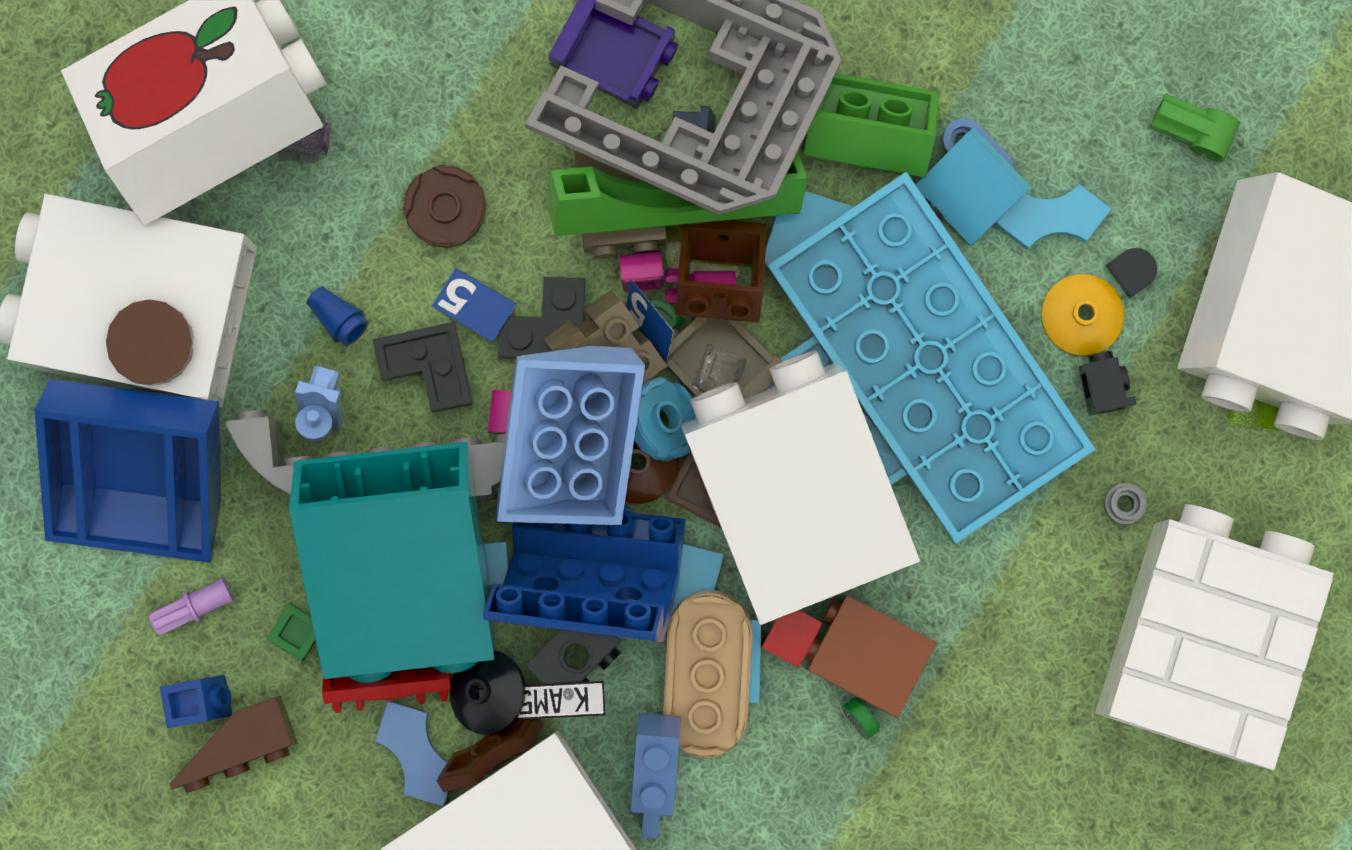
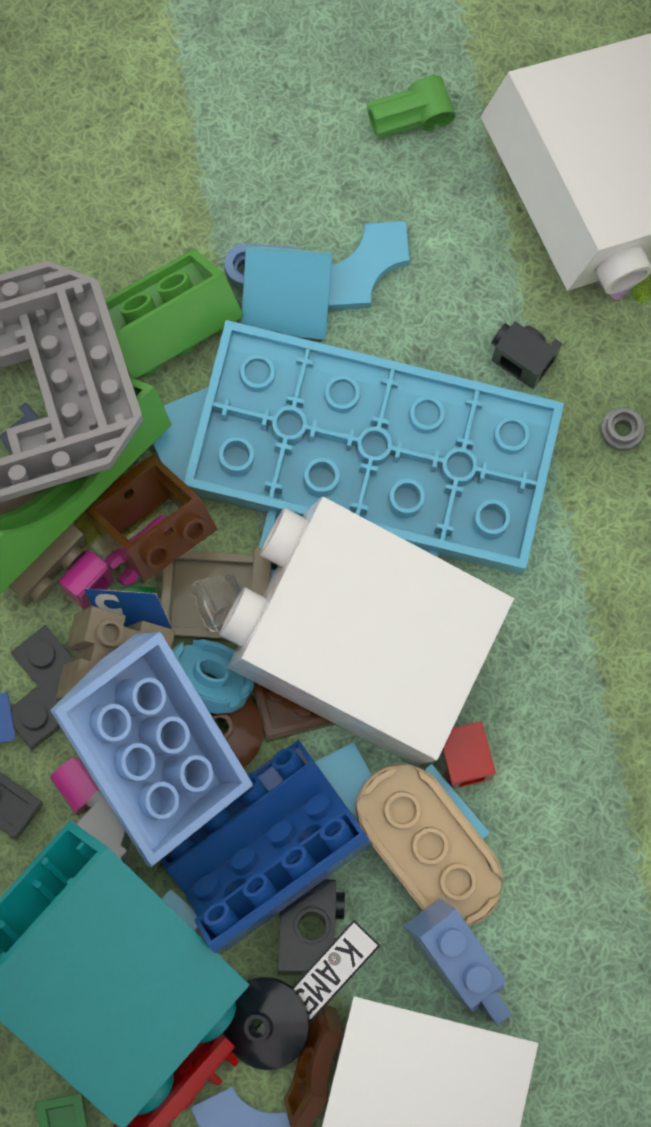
camera: 45 degrees left, 10 degrees down
dark orange panel [804,595,937,718] -> none
green tile [842,697,880,740] -> none
yellow dish [1041,274,1124,356] -> none
black tile [1105,248,1157,299] -> none

